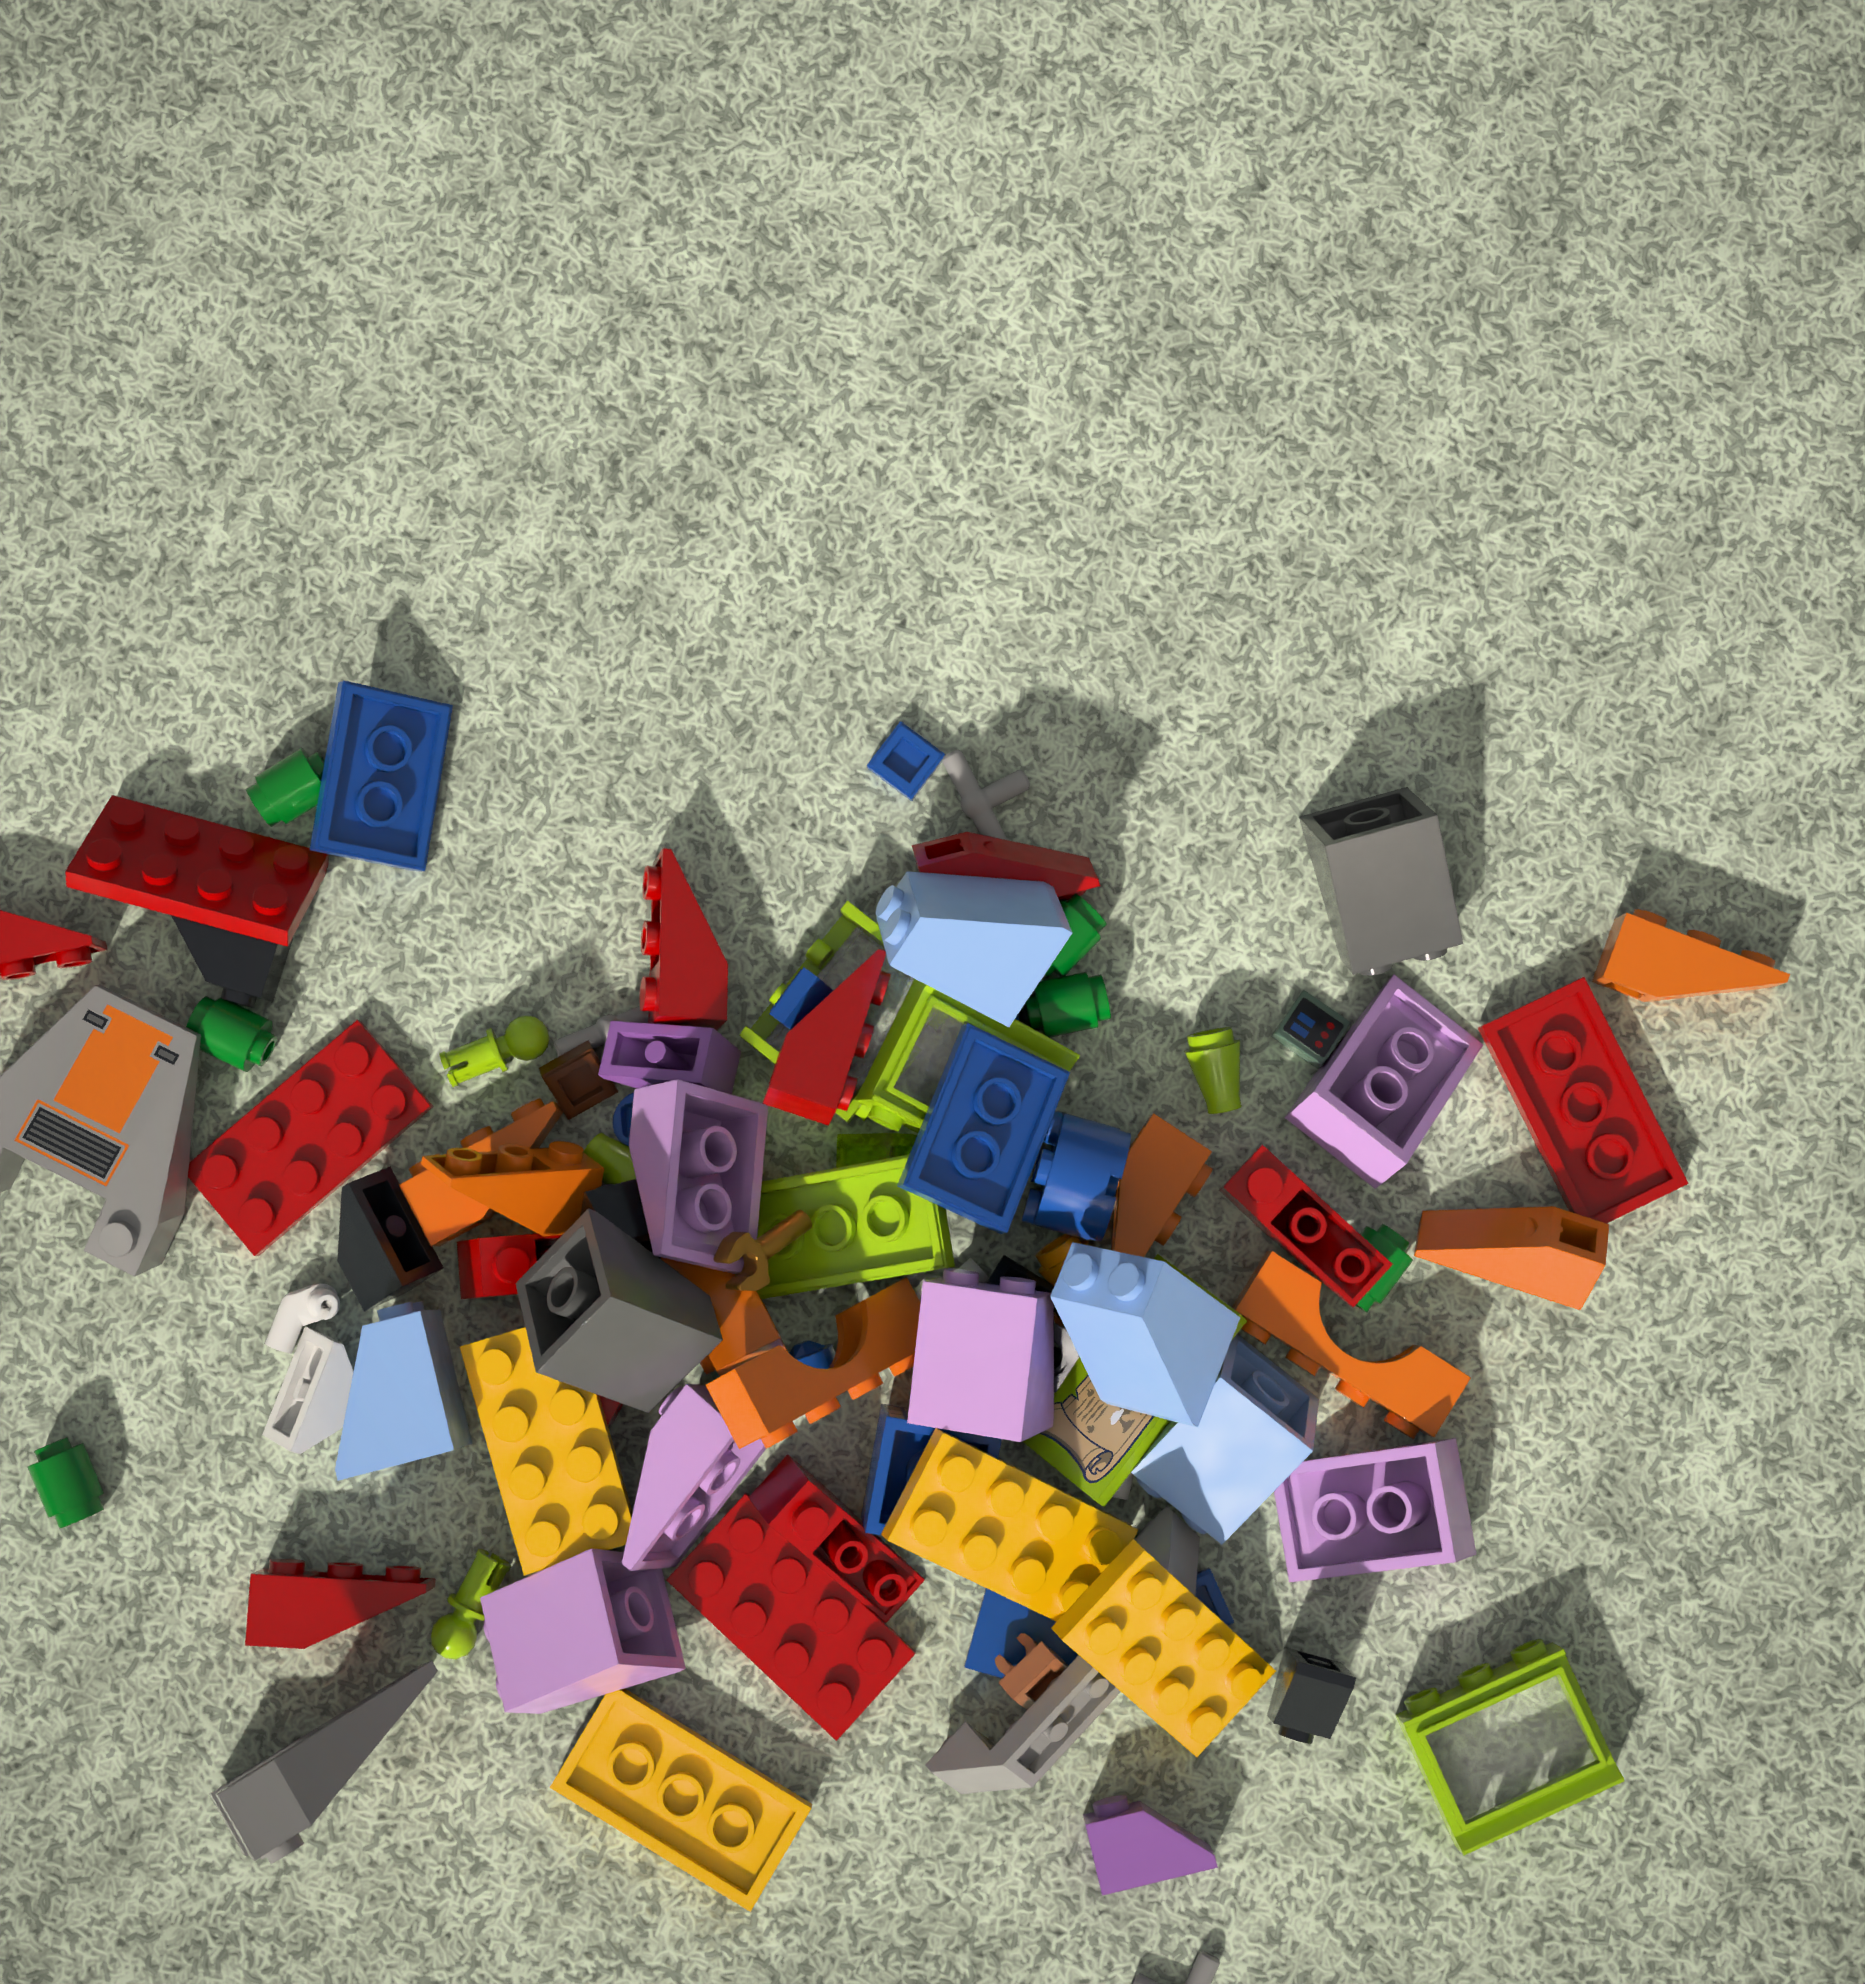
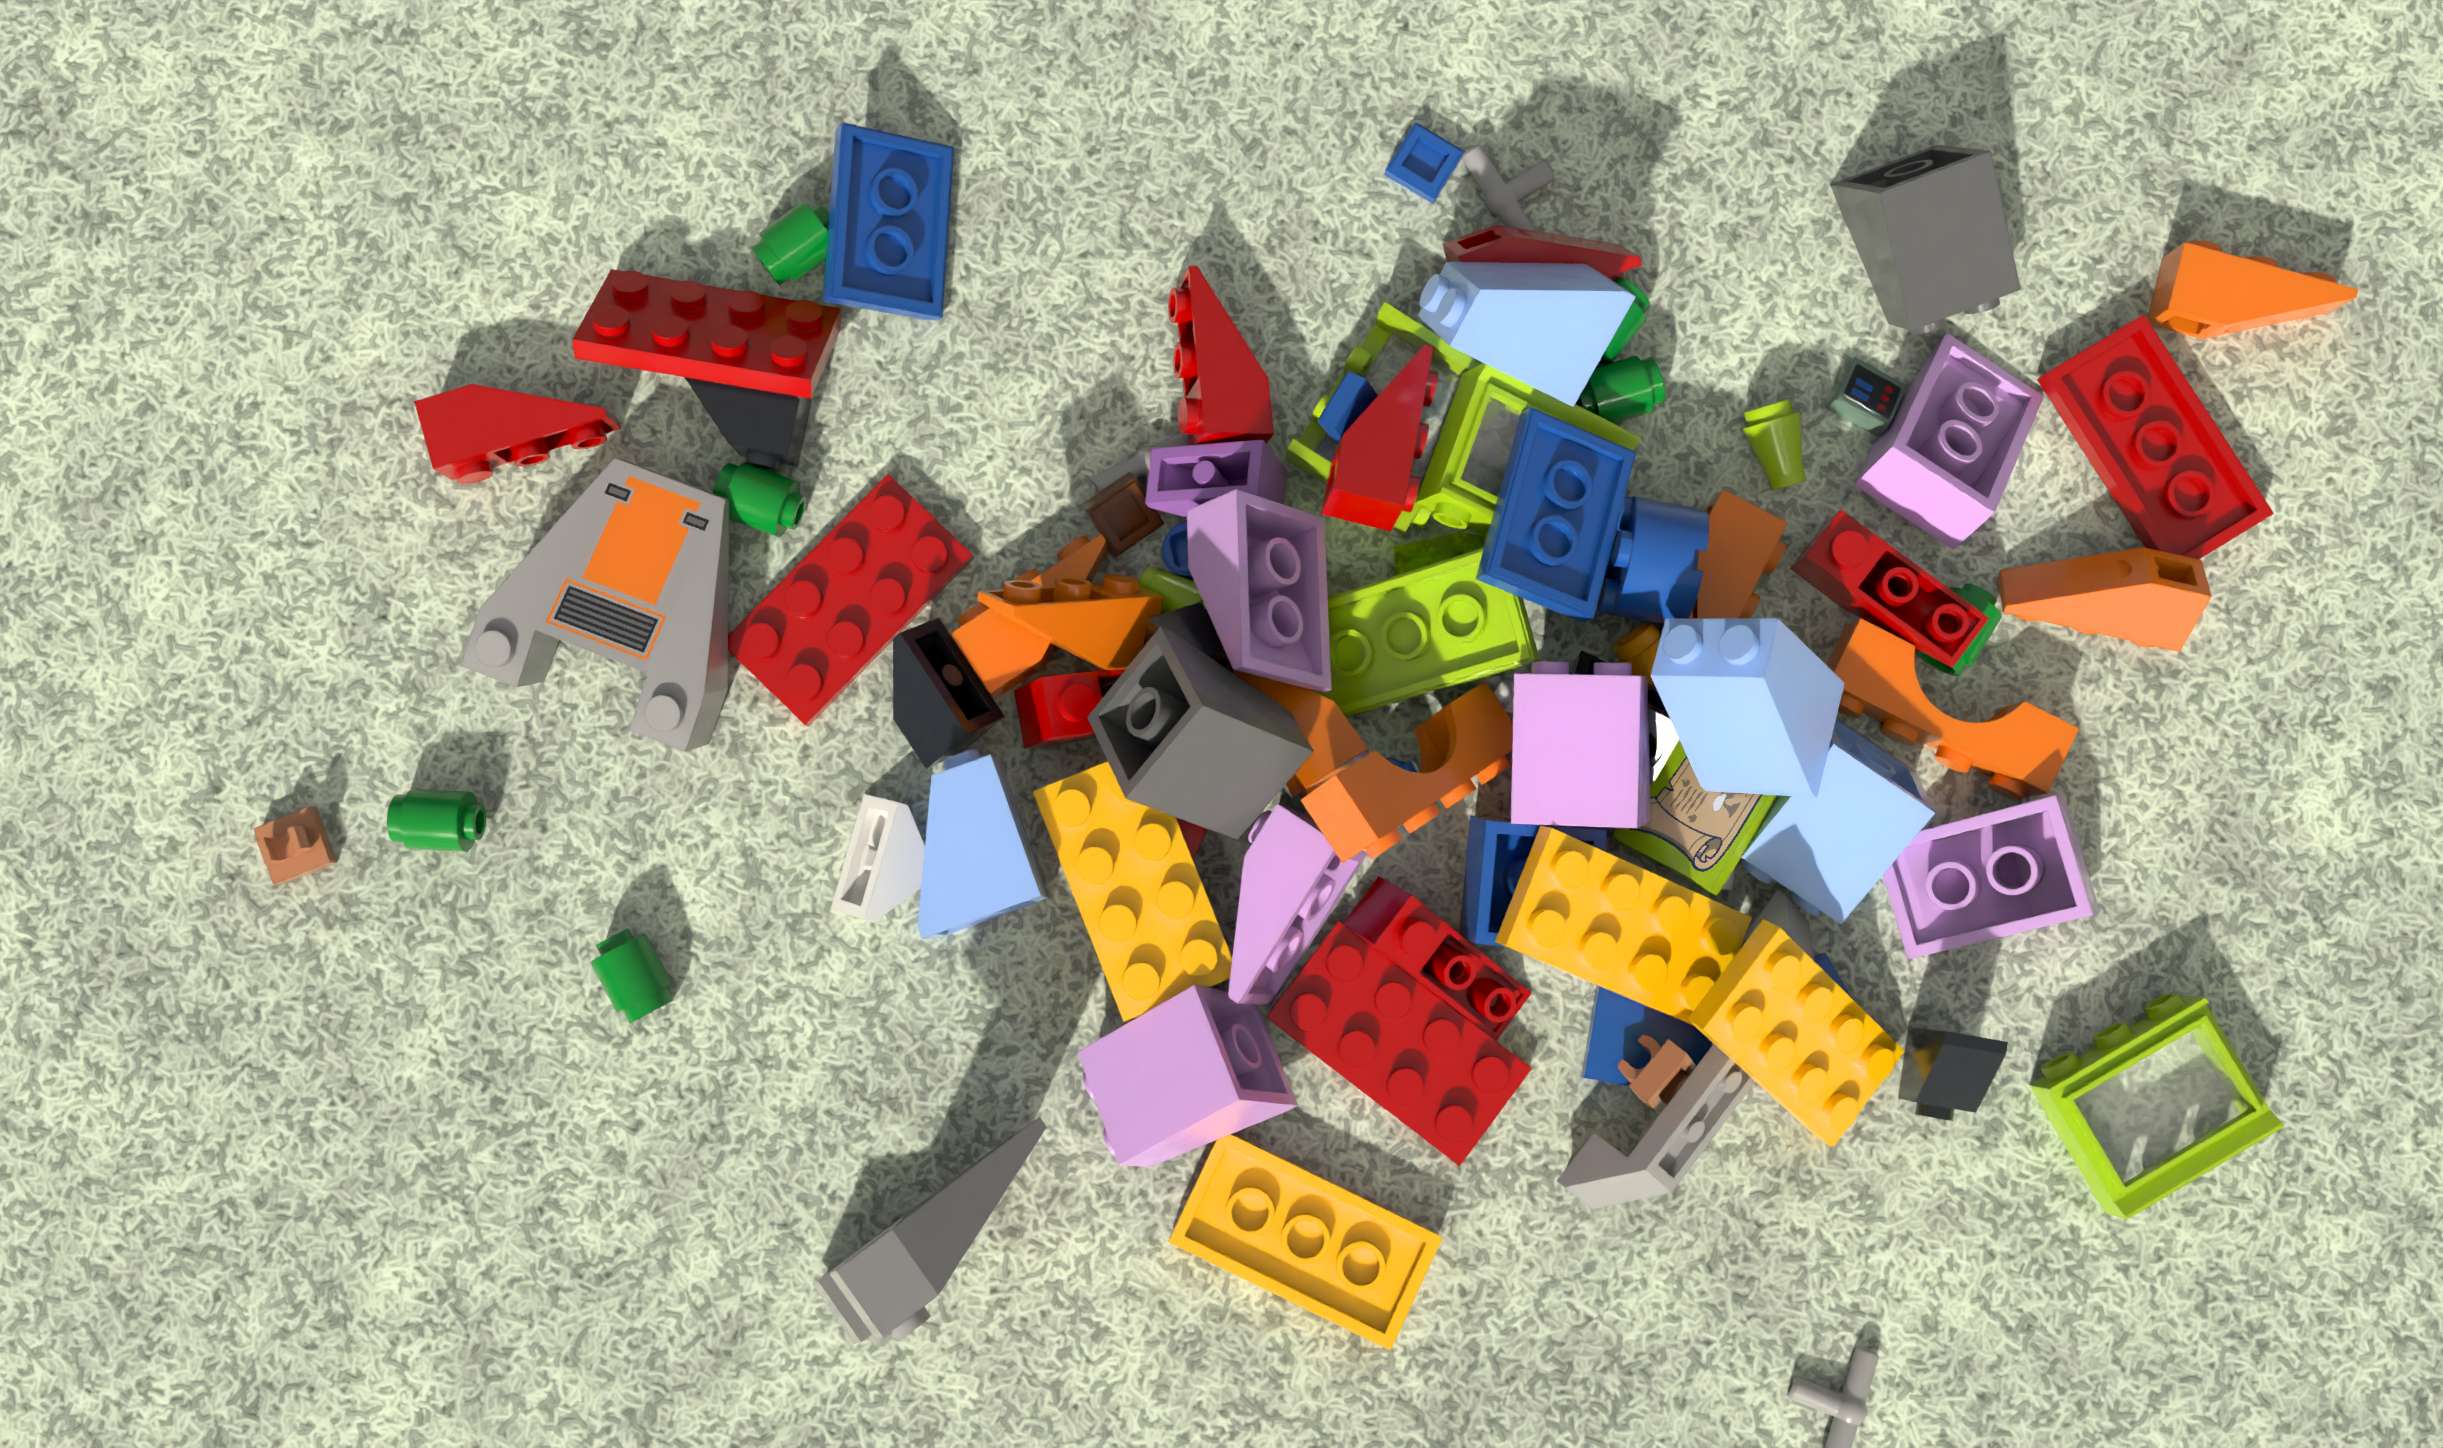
camera: 10 degrees left, 0 degrees up
red slope [245,1559,436,1649] -> none
white arm [264,1283,340,1354] -> none
lime pin [431,1549,512,1660] -> none
lime pin [439,1016,550,1087] -> none
pearl gold bar [714,1210,812,1291] -> none
medium lavender slope [1083,1795,1218,1896] -> none

